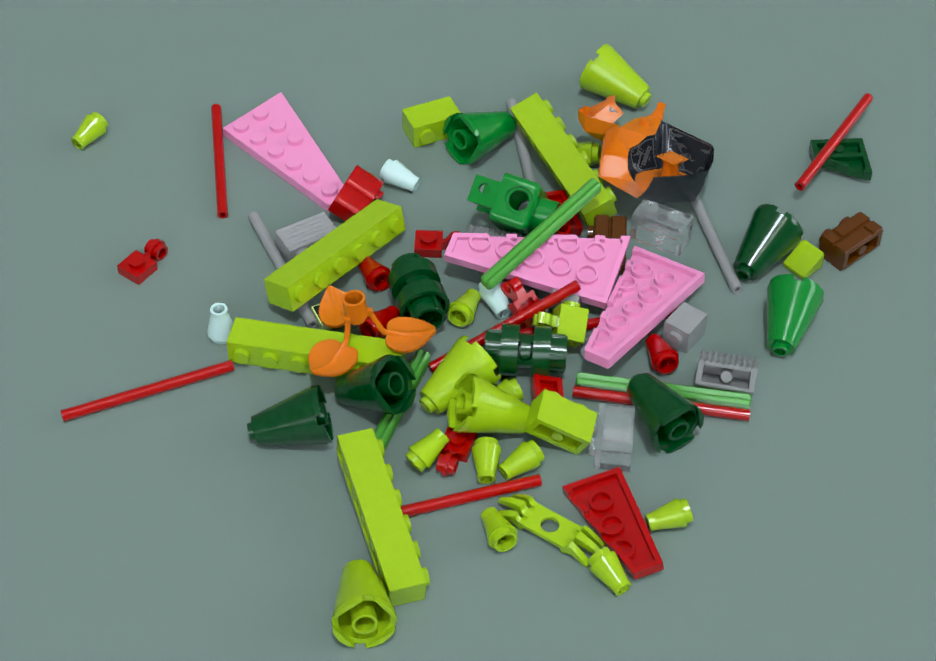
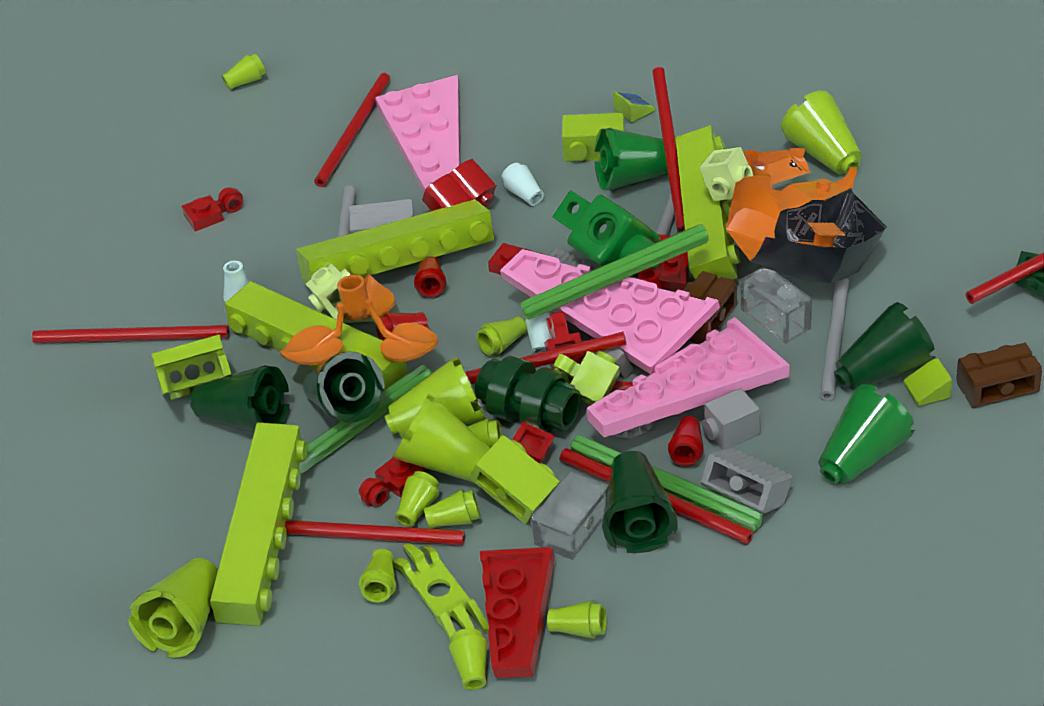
camera: 30 degrees right, 5 degrees down
dark green piece [387,253,450,330] -> none
lime cone [404,428,450,473] -> none
none -> lime piece [151,335,231,400]
none -> yellowish green brick [306,264,350,320]
none -> lime slope [613,91,655,122]
none -> red piece [652,67,685,232]
none -> yellowish green brick [699,147,753,202]

